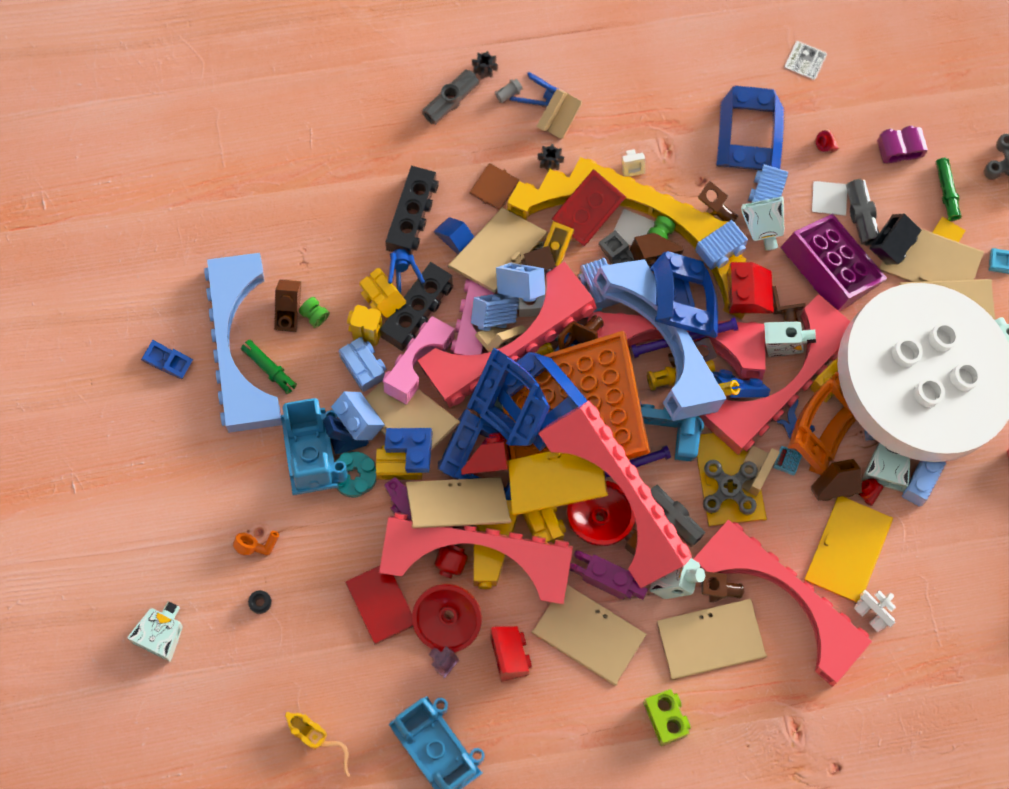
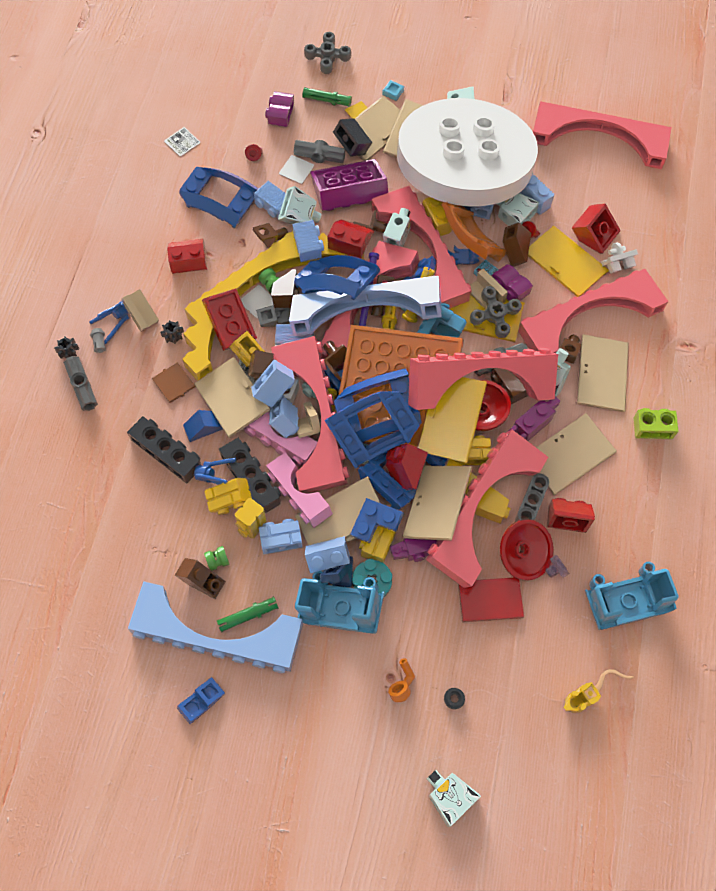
camera: 65 degrees left, 5 degrees down
red head [434,544,468,579] -> none
tile [622,149,645,177] -> none
none -> red slope [167,239,207,274]
none -> magenta brick [492,264,533,301]
none -> dark grey beam [515,473,549,522]
none -> red slope [572,203,621,254]

